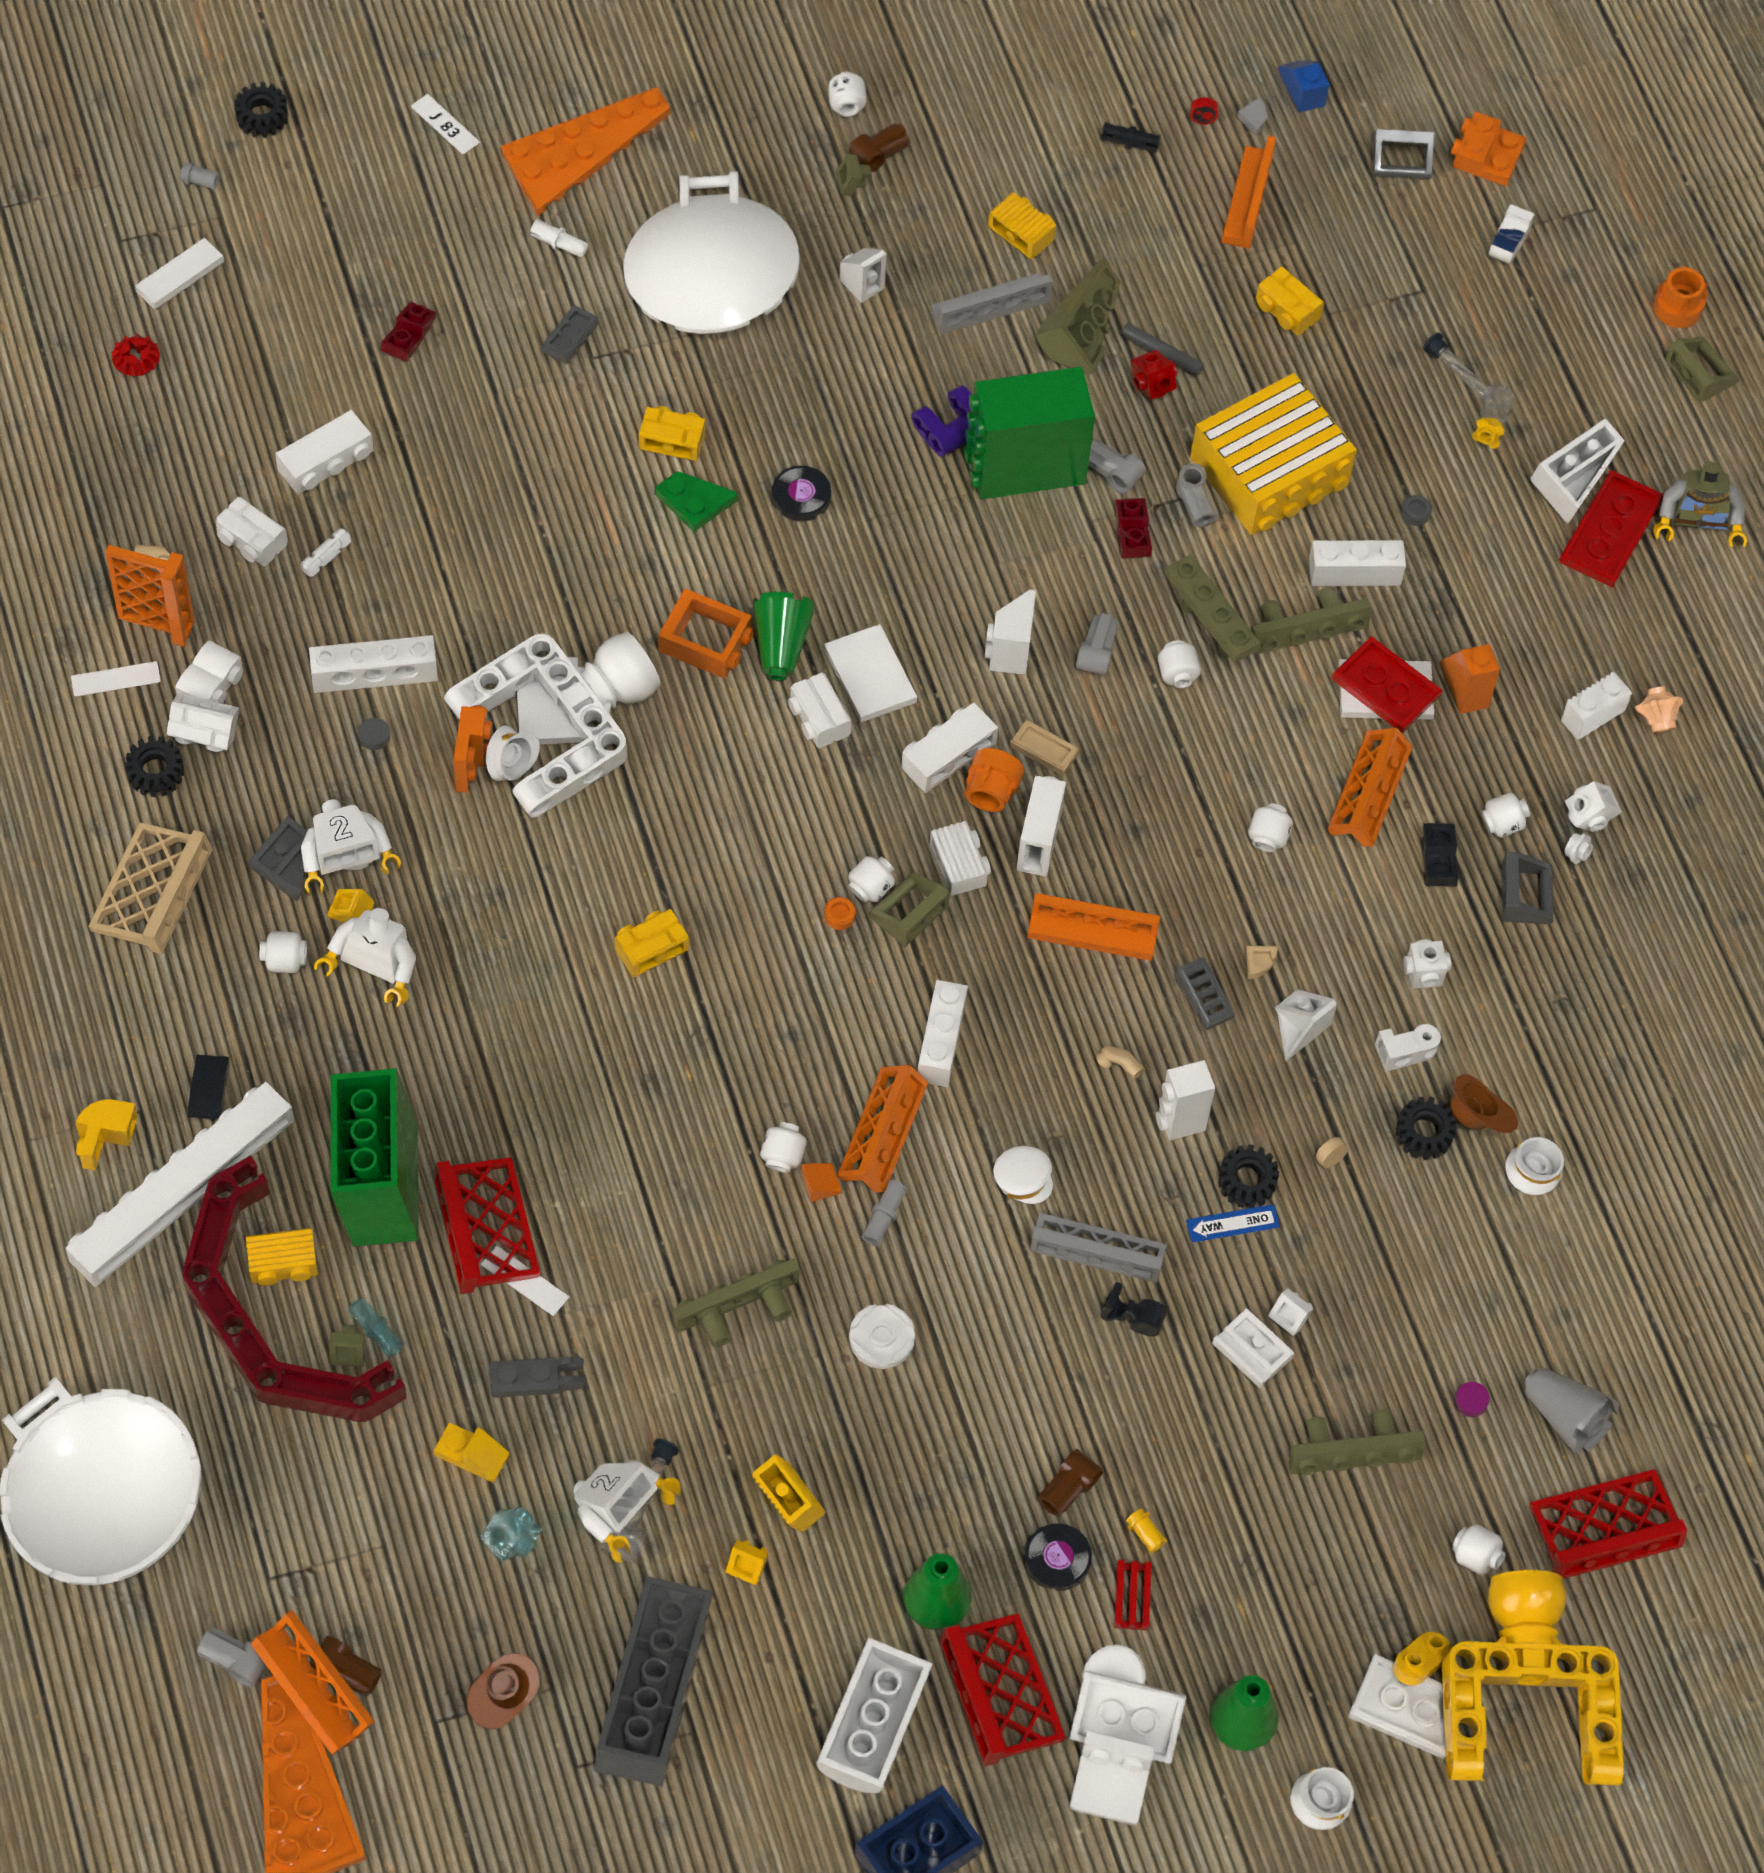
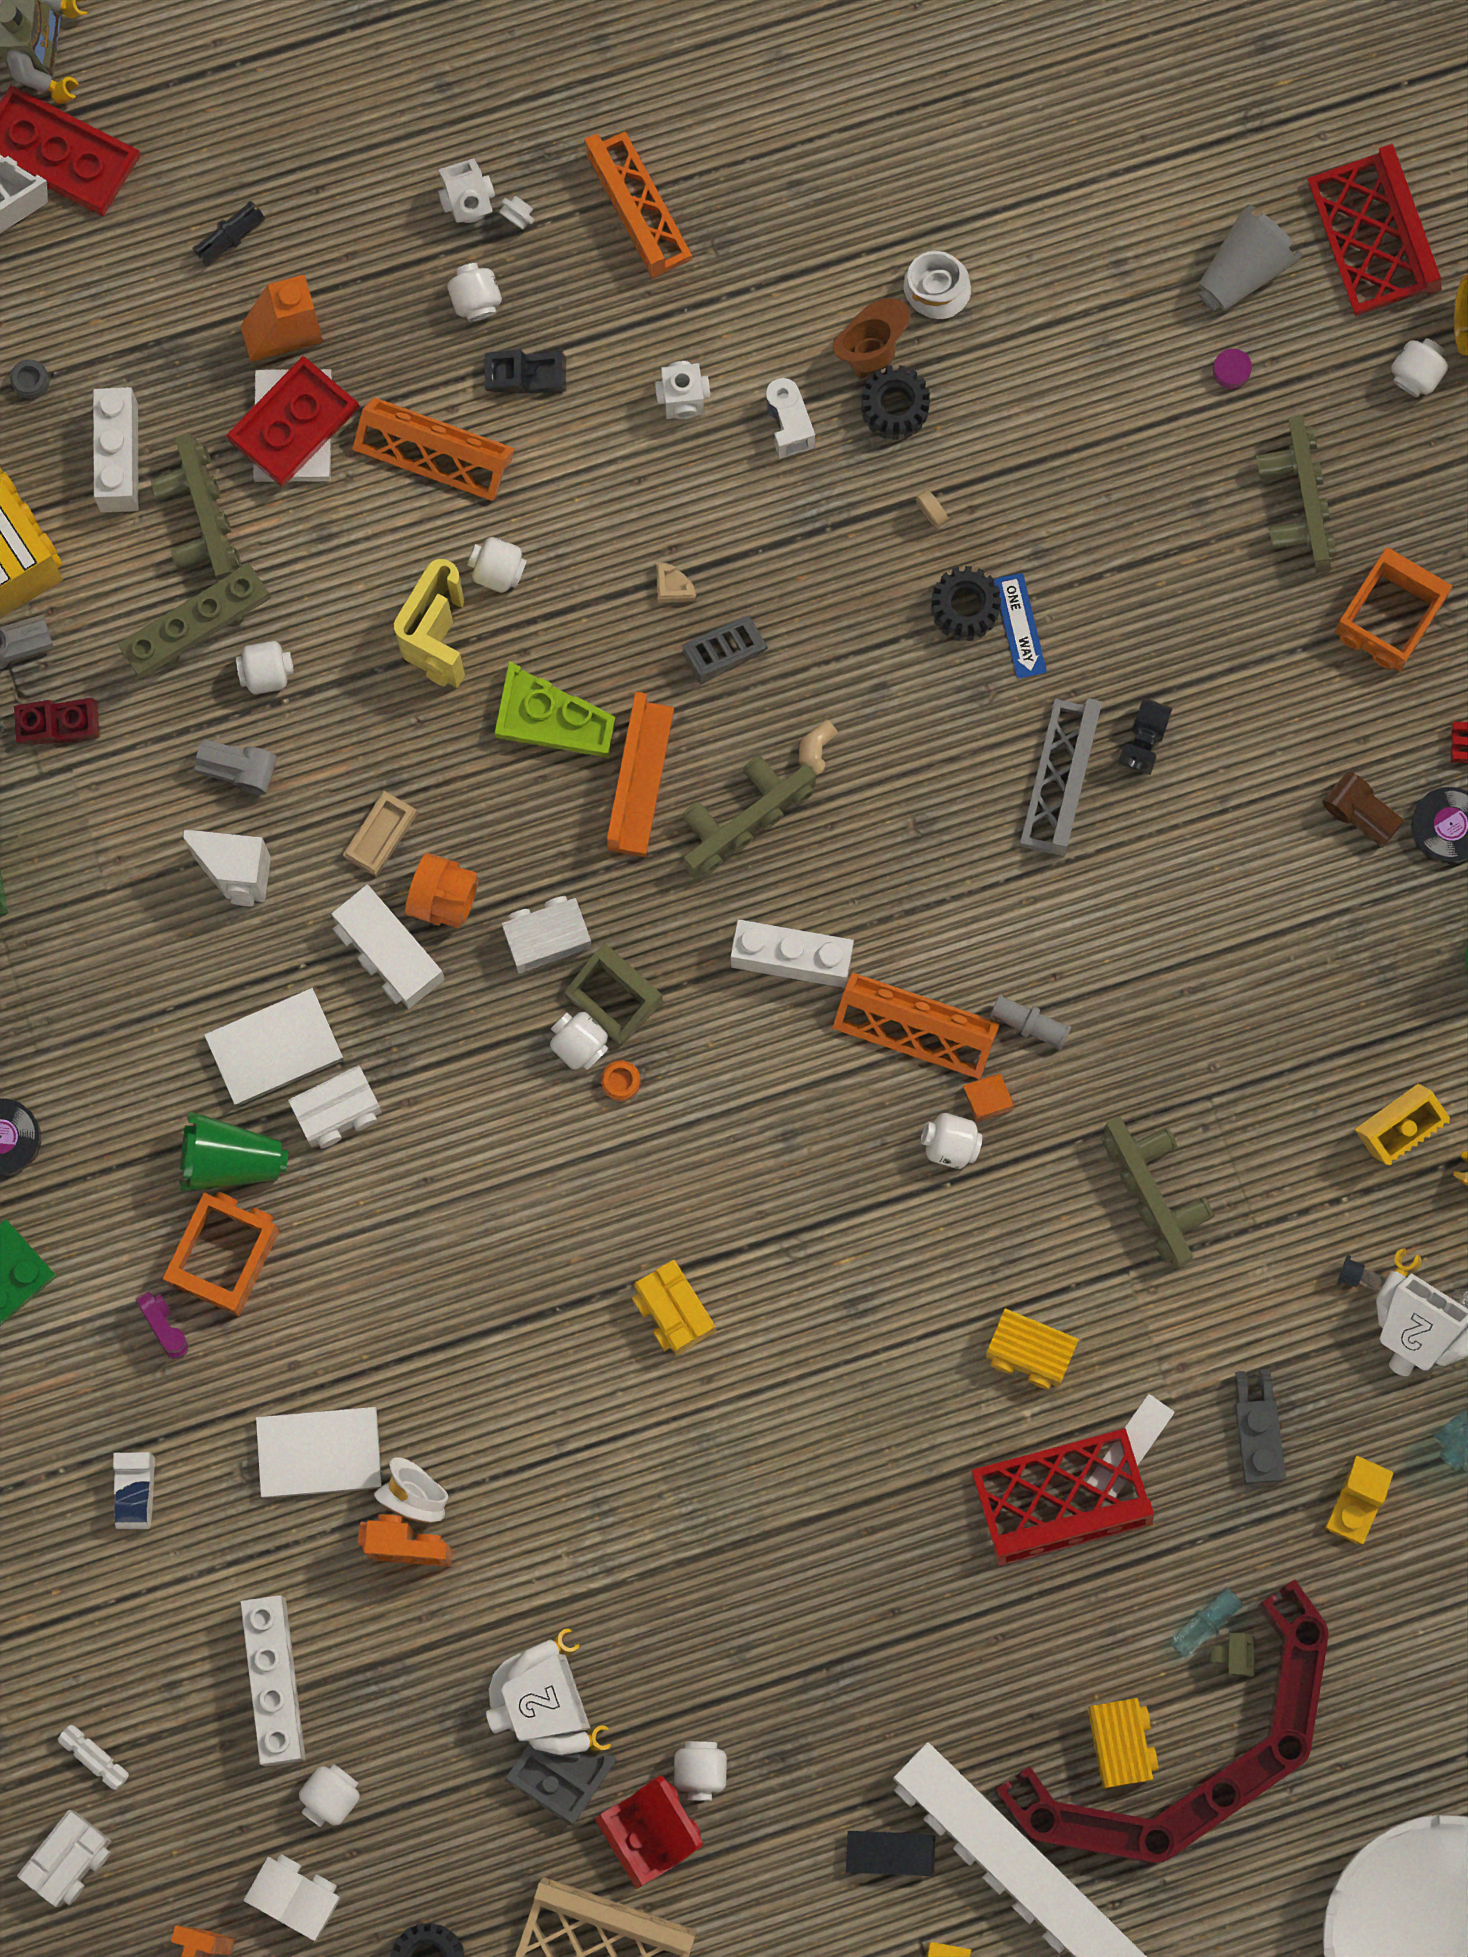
camera: 85 degrees left, 15 degrees up
white brick [166,692,240,752] -> none
white torso [314,908,416,1007] -> none
yellow slope [327,889,374,923] -> none
green brick [331,1068,419,1247] -> none
dark grey tile [358,718,390,750] -> none
white piece [444,631,661,818] -> none
white tile [849,1304,915,1369] -> none
white piece [993,1146,1053,1204] -> none
white brick [1016,775,1066,877] -> none
yellow pin [1126,1508,1167,1553] -> none
white brick [1156,1060,1215,1141] -> none
white plate [1212,1308,1294,1388] -> none
white tile [1268,1288,1314,1336] -> none
white slope [1275,989,1337,1062] -> none
dark grey tile [1501,851,1553,924] -> none
white brick [1561,672,1632,739] -> none
light nougat rock [1635,686,1683,733] -> none
none -> leg [113,1452,155,1529]
none -> magenta plate [135,1291,188,1359]
none -> black pin [192,201,265,267]
none -> white head [299,1764,360,1827]
none -> light yellow piece [394,559,465,688]
none -> lime wing [494,661,616,758]
none -> orange fence [584,131,692,279]
none -> red bracket [594,1775,703,1890]
none -> olive plate [682,755,816,878]
none -> yellow brick [985,1309,1079,1390]
none -> orange window [1335,547,1453,672]

